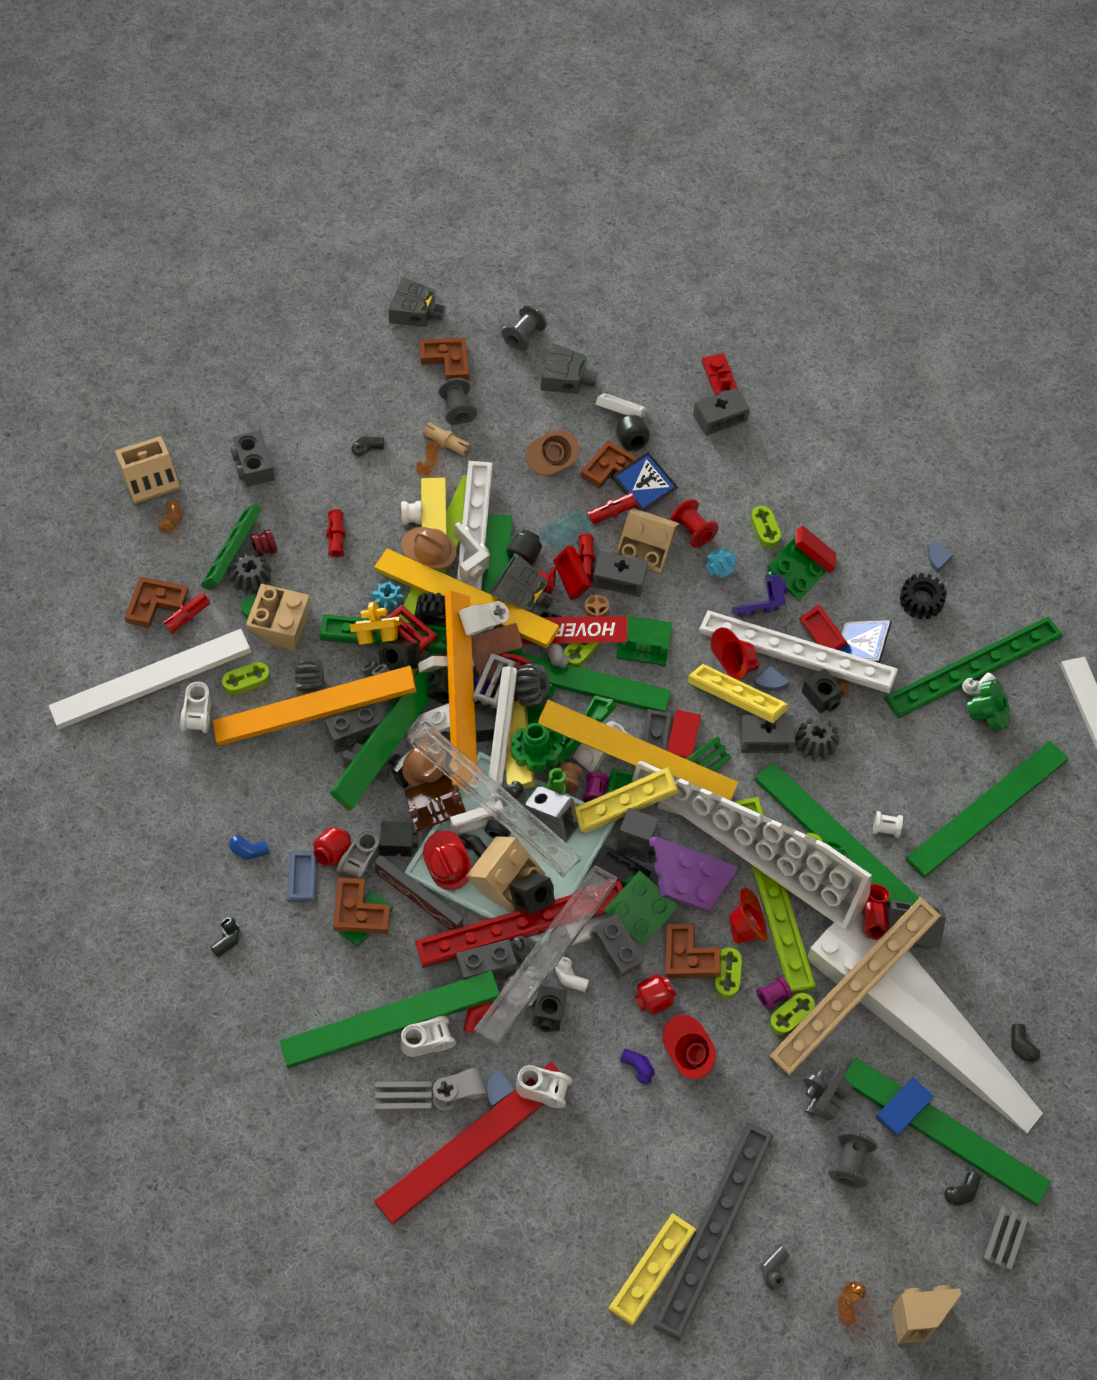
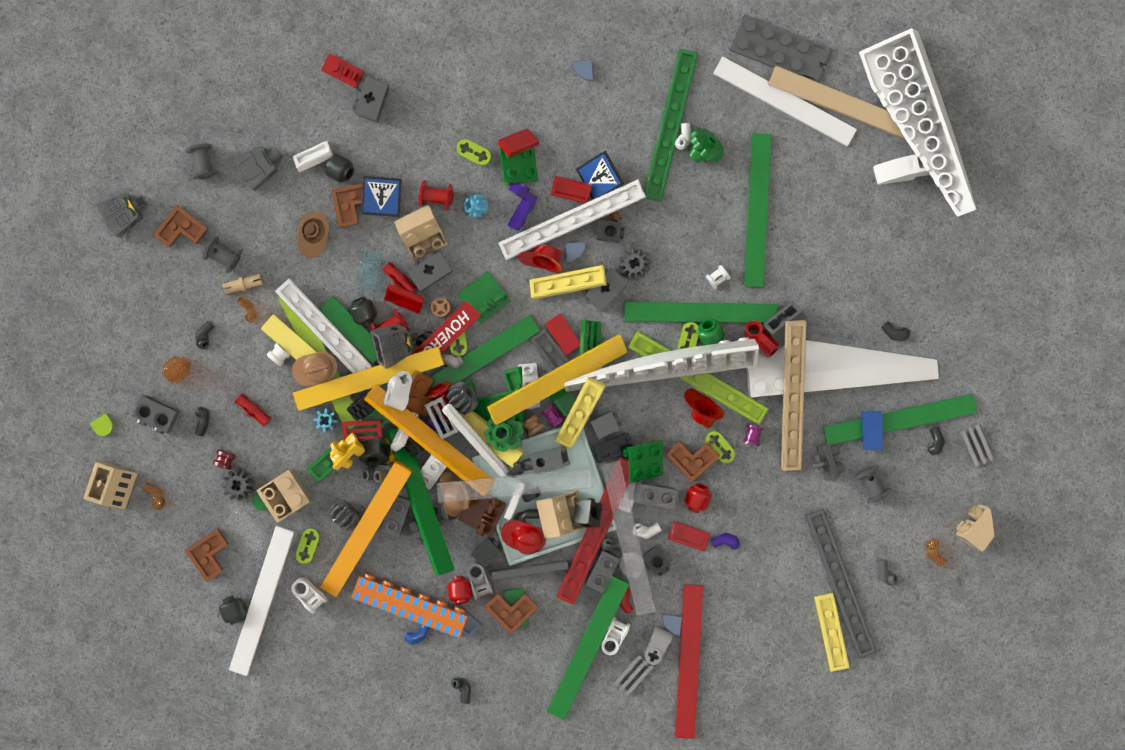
camera: 40 degrees left, 30 degrees up
red axle [163,593,210,634] -> none
green tile [201,504,262,590] -> none
white bracket [454,522,490,583] -> none
white piece [516,1065,572,1108] -> none
bright green pin [545,768,566,795] -> none
red pin [587,492,638,525] -> none
medium lavender wing [649,836,738,912] -> none
red piece [663,1015,716,1079] -> none
lime beam [769,993,815,1036] -> none
black tyre [900,573,947,619] -> none
none -> lime tile [90,413,114,436]
none -> clear orange head [161,356,191,384]
none -> pearl dark grey arm [195,407,209,437]
none -> pearl dark grey head [219,595,247,625]
none -> orange brick [351,573,469,638]
none -> red tile [668,521,710,552]

